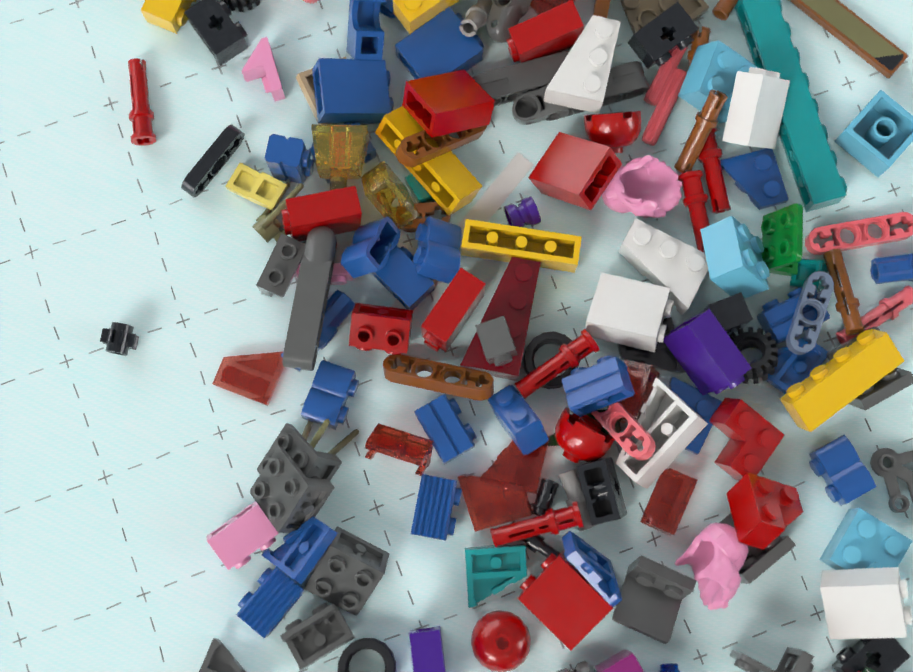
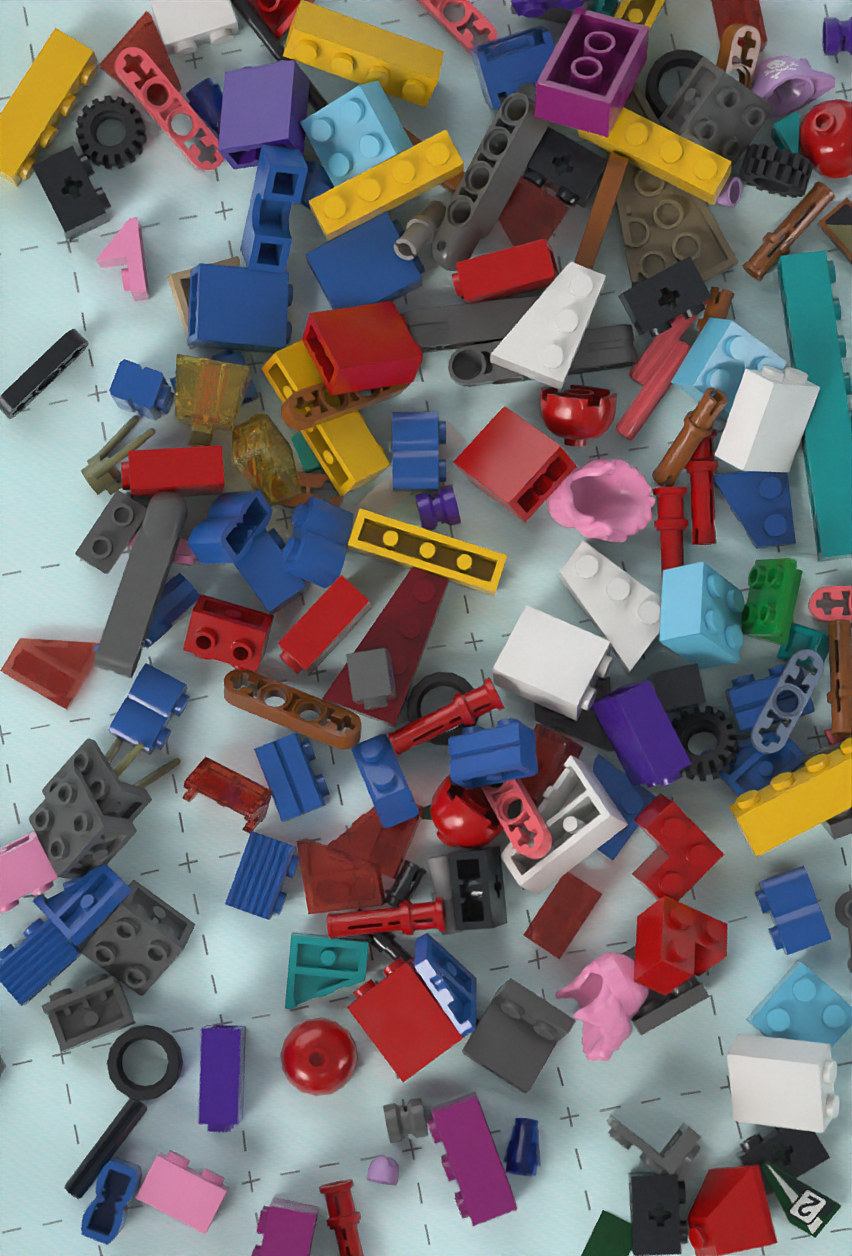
camera: 15 degrees right, 5 degrees up
light yellow slope [226,162,288,210] -> none
none -> blue brick [392,412,446,491]

